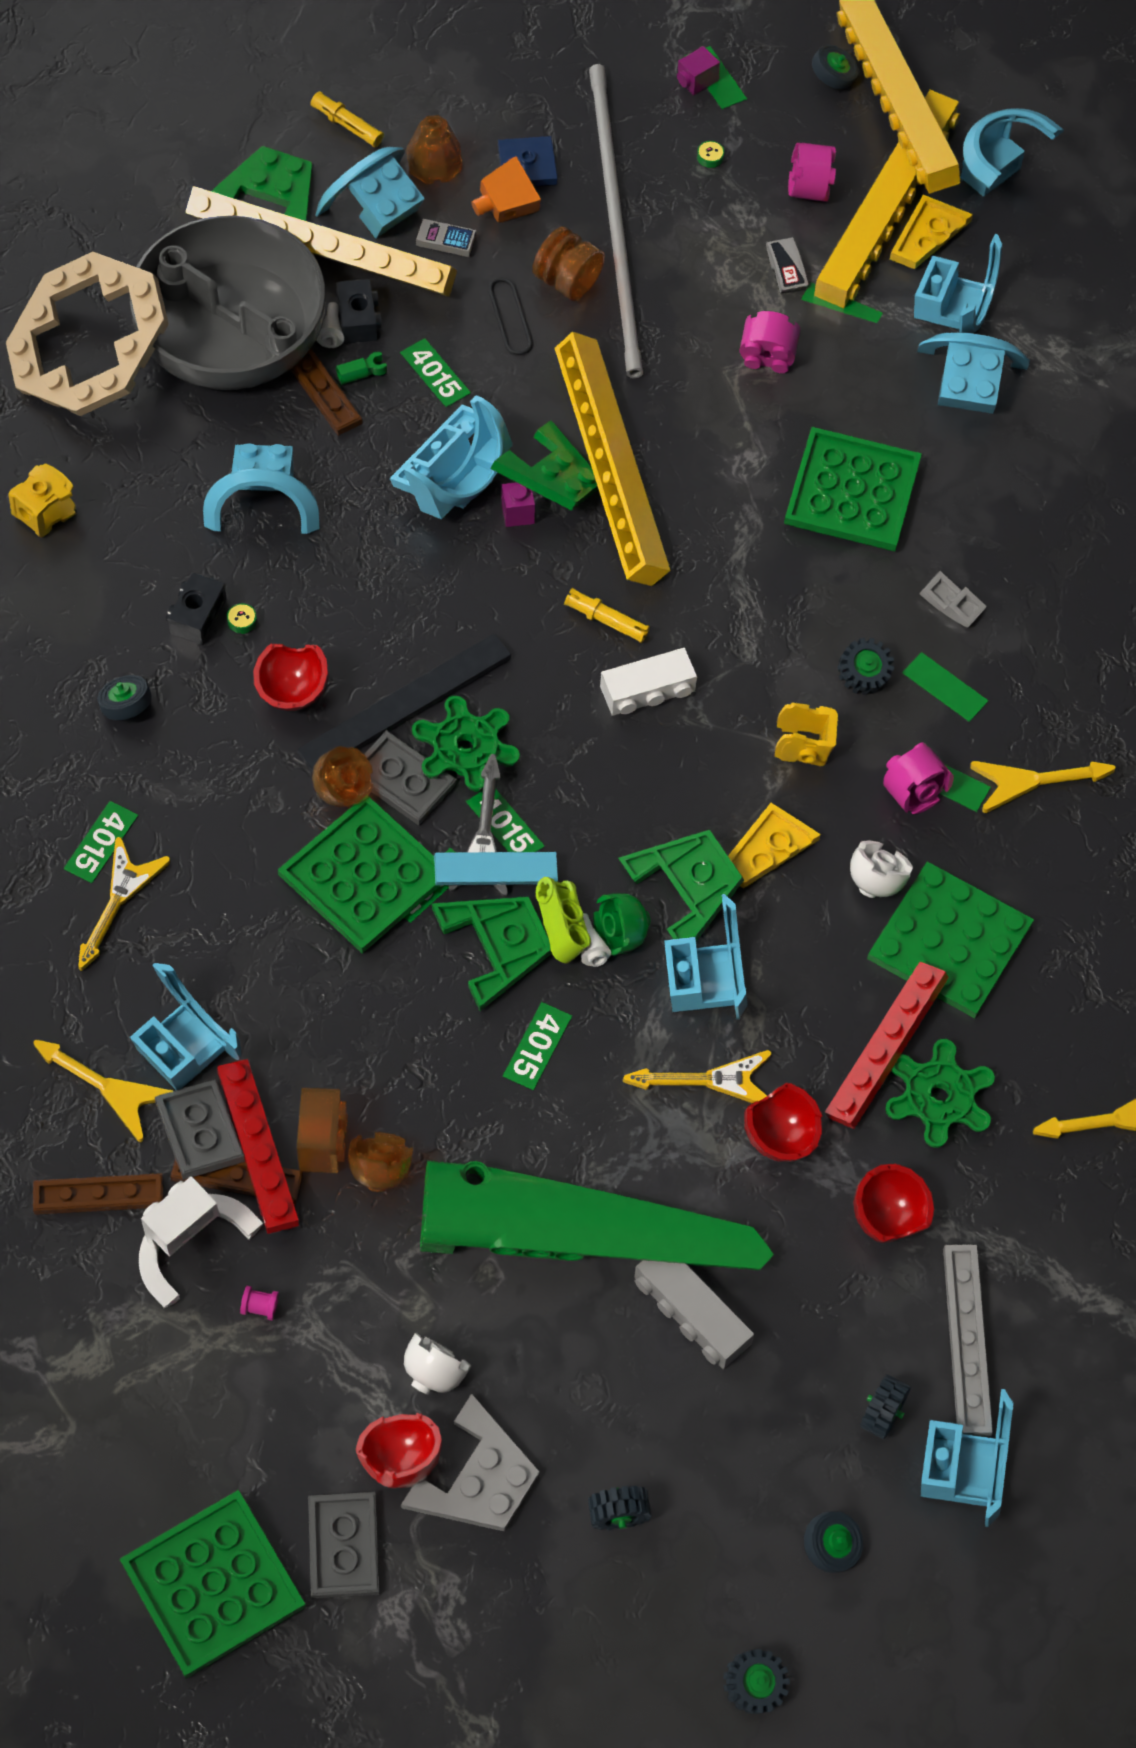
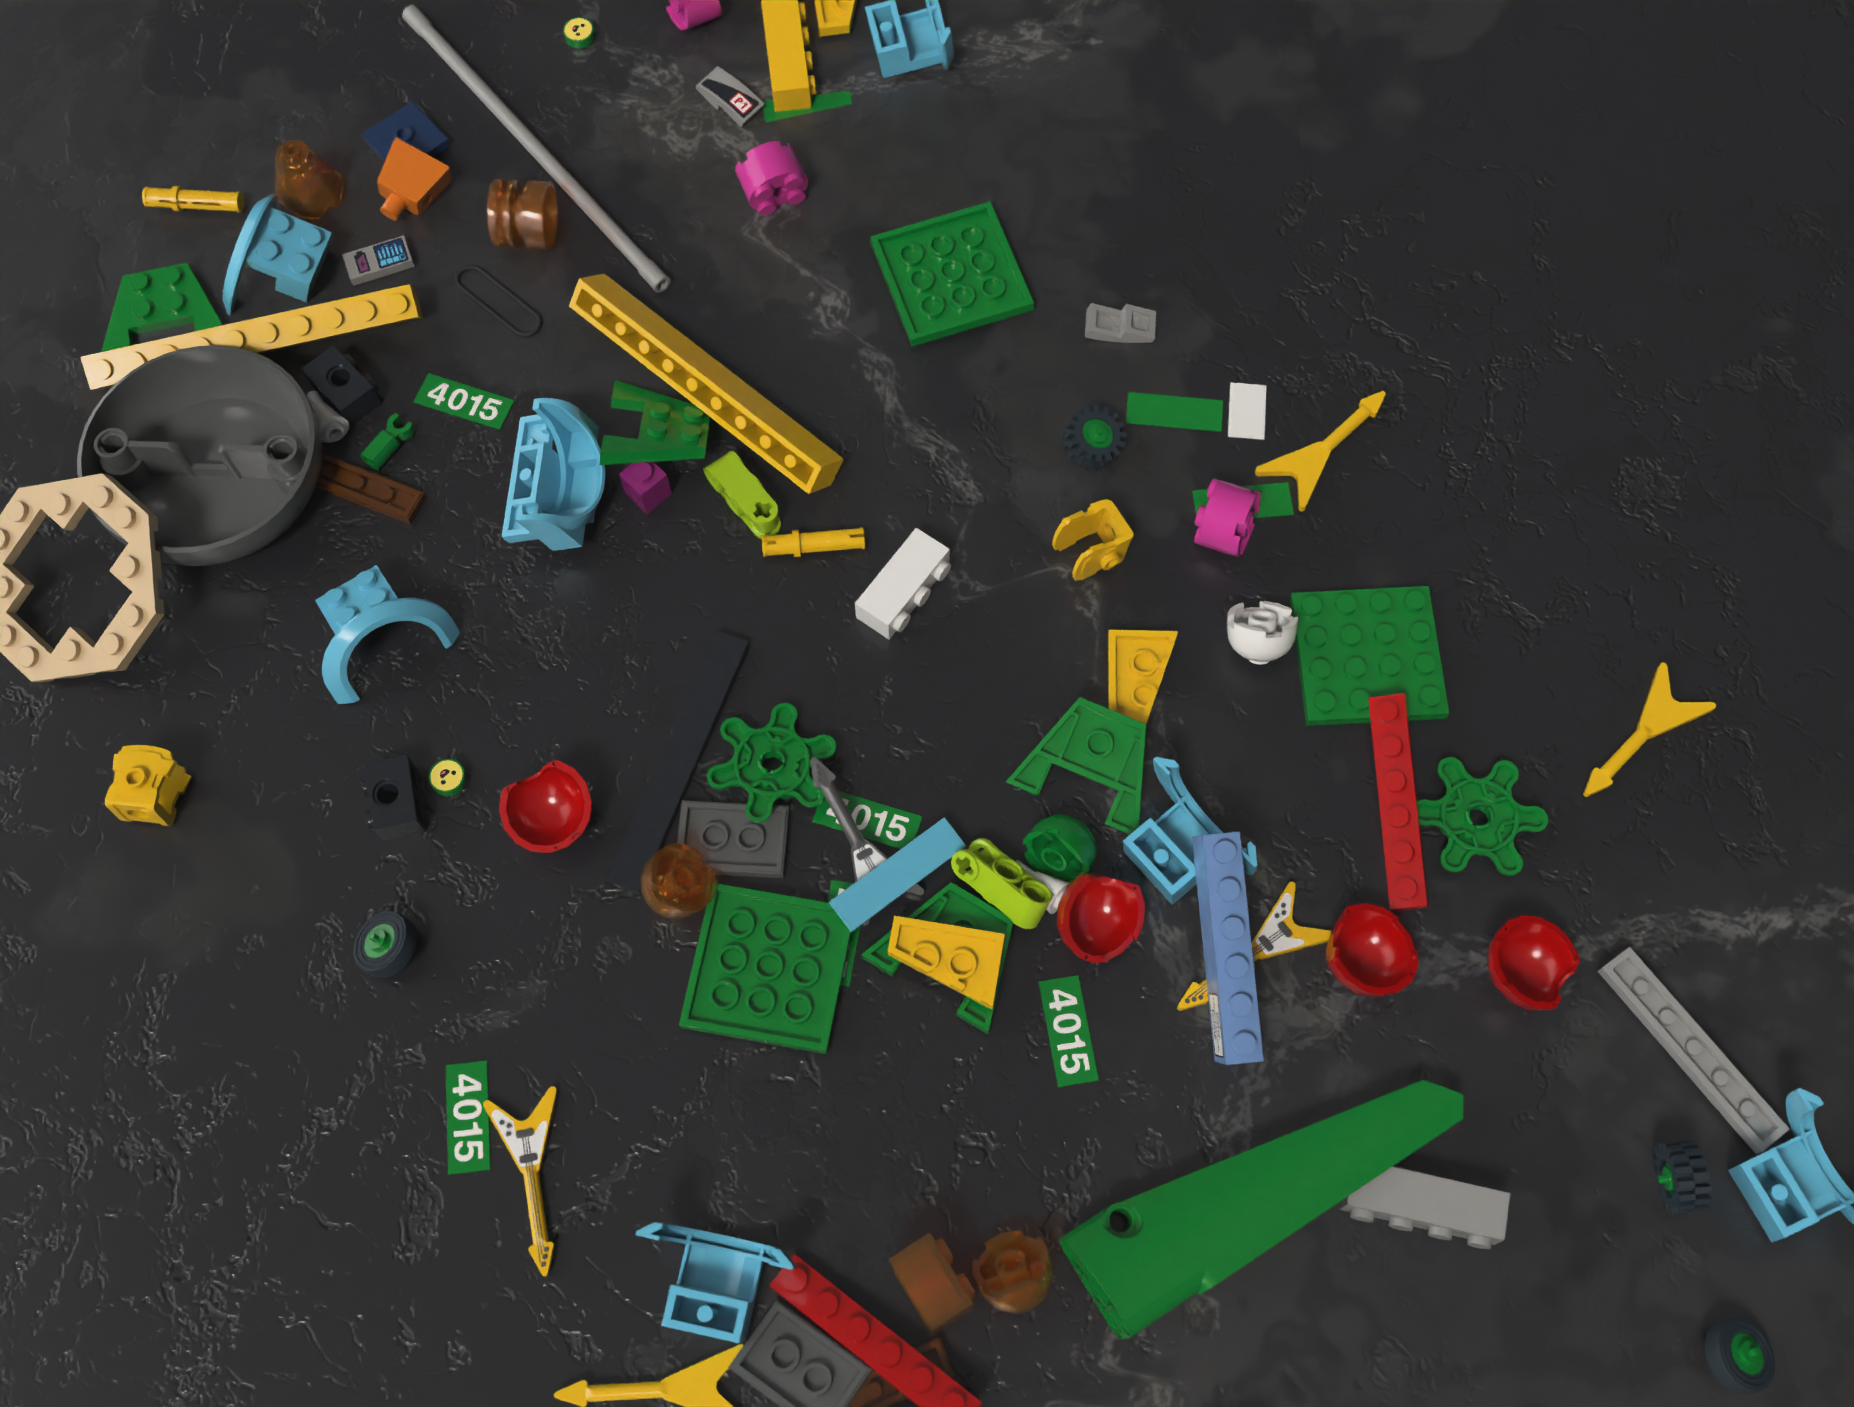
camera: 30 degrees left, 5 degrees up
medium azure piece [917,333,1029,414] -> none
none -> lime piece [703,450,781,539]
none -> yellow wing [888,916,1005,1010]
none -> red cylinder [1057,872,1145,963]
none -> medium blue brick [1192,832,1264,1065]
none -> white sticker [1228,382,1266,440]

